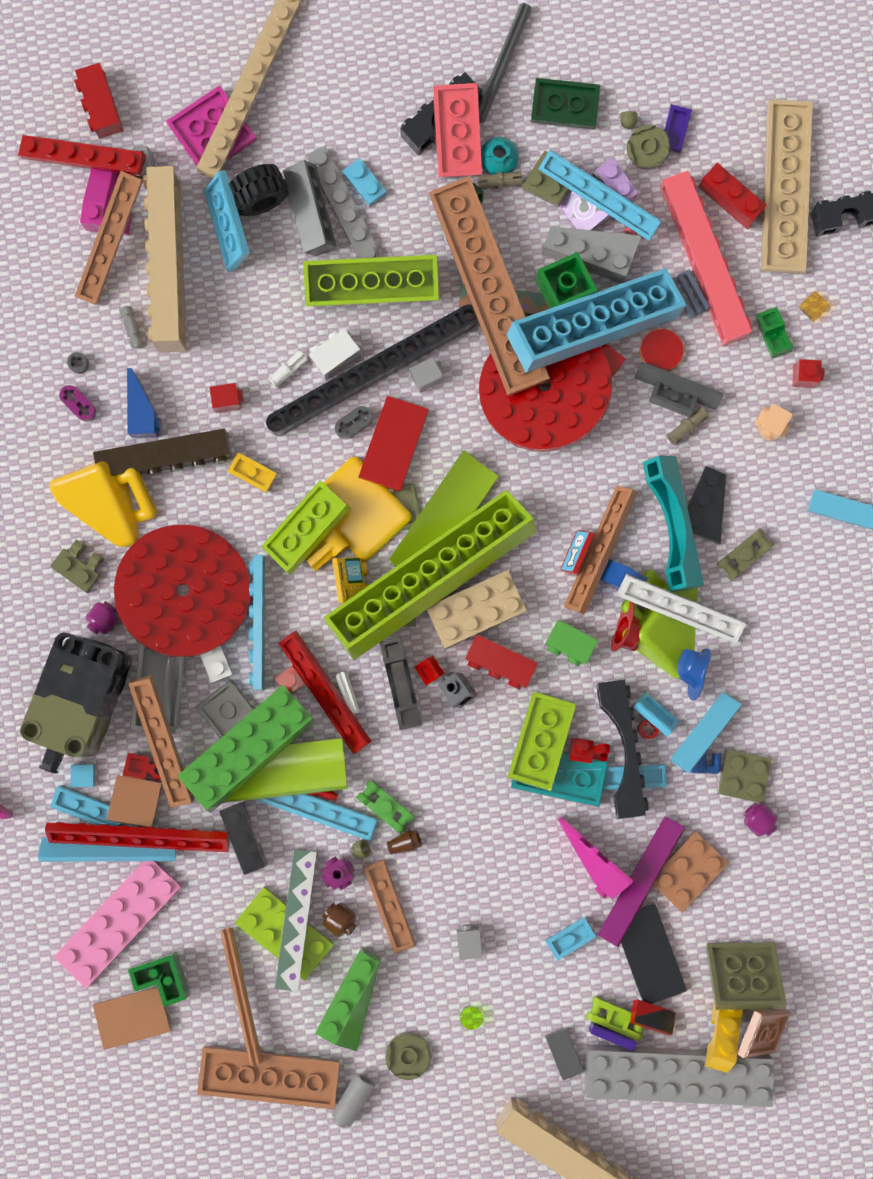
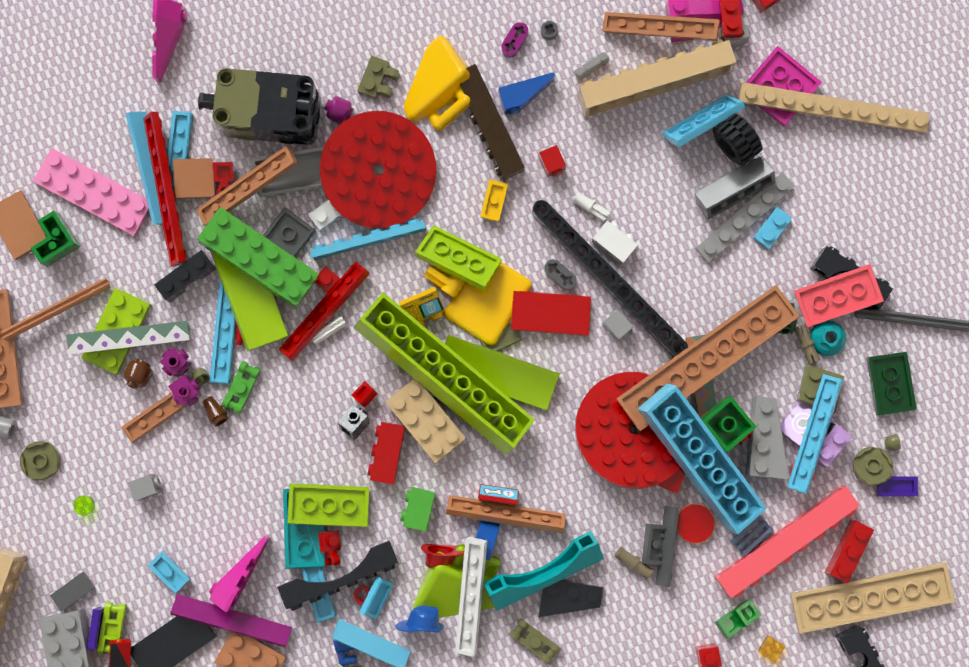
camera: 75 degrees right, 0 degrees up
medium azure tile [71,764,95,787] -> none
lime brick [303,255,439,306] -> none
bright green wedge [315,947,381,1051] -> none
black arch [379,637,422,730] -> none
light nougat brick [754,403,793,441] -> none
none -> magenta brick [168,375,202,407]

